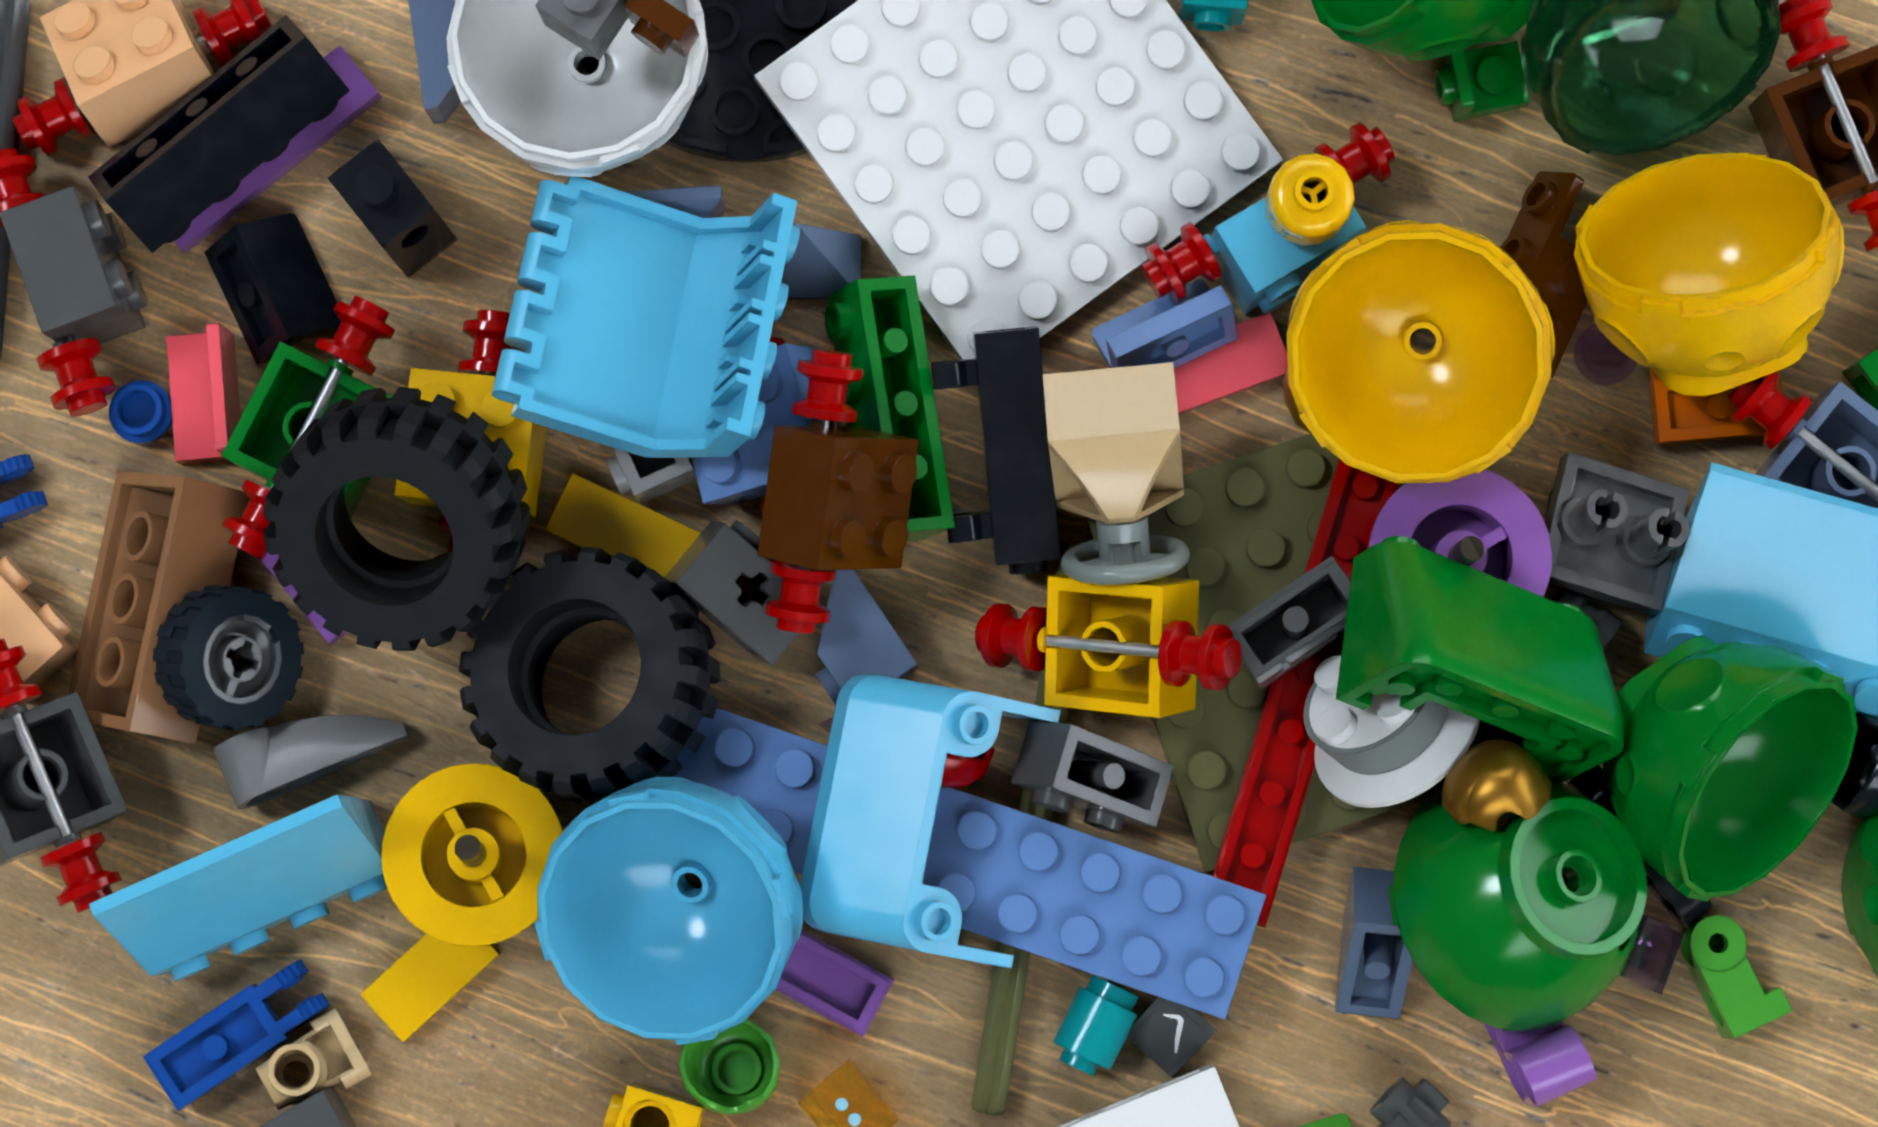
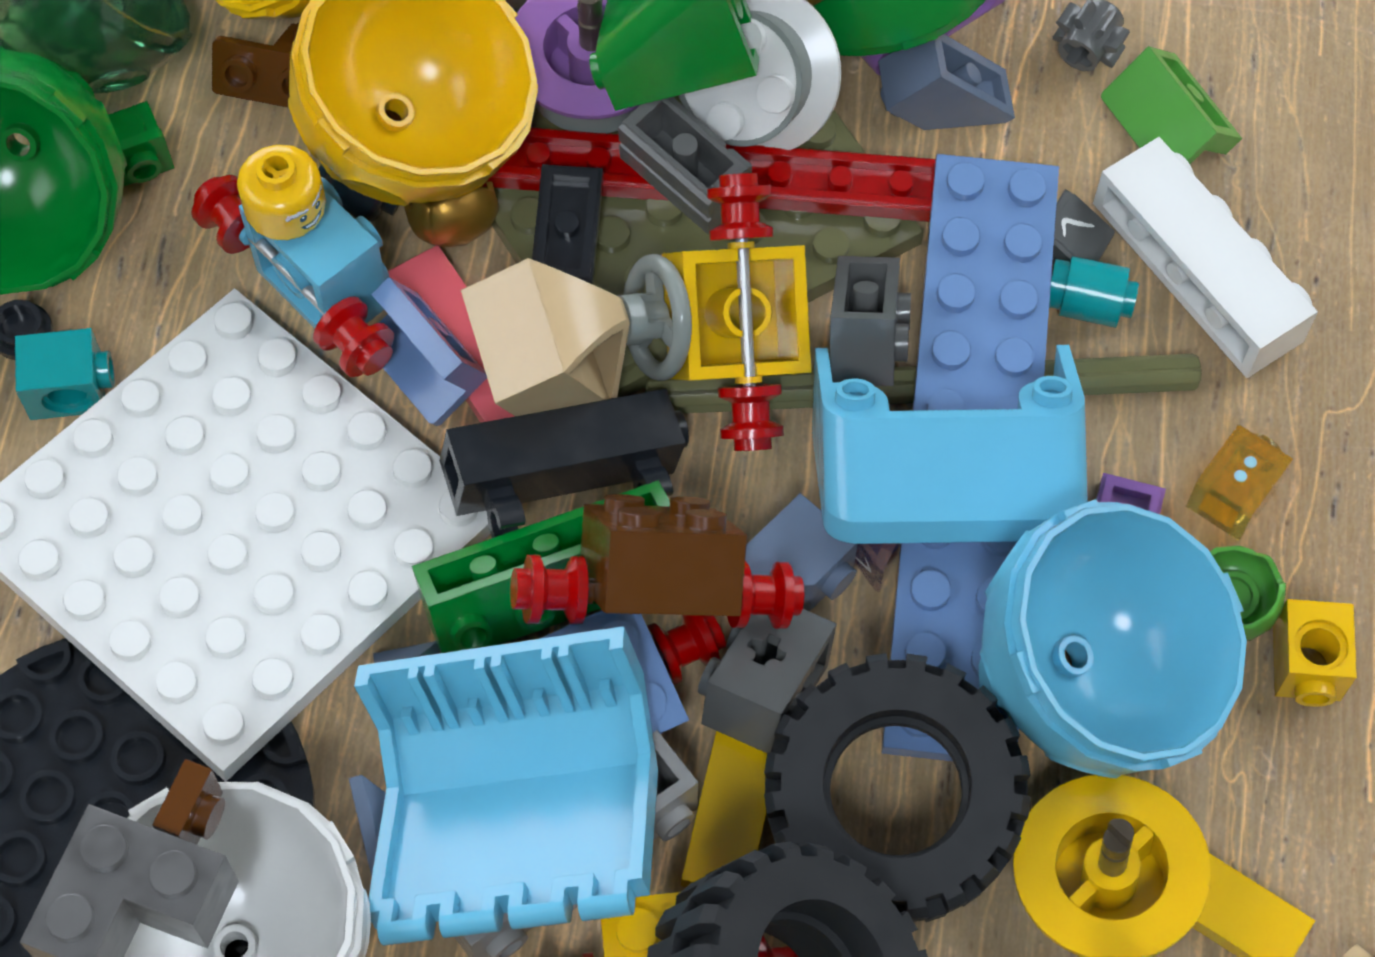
camera: 105 degrees left, 20 degrees down
none -> black plate [532,164,604,285]

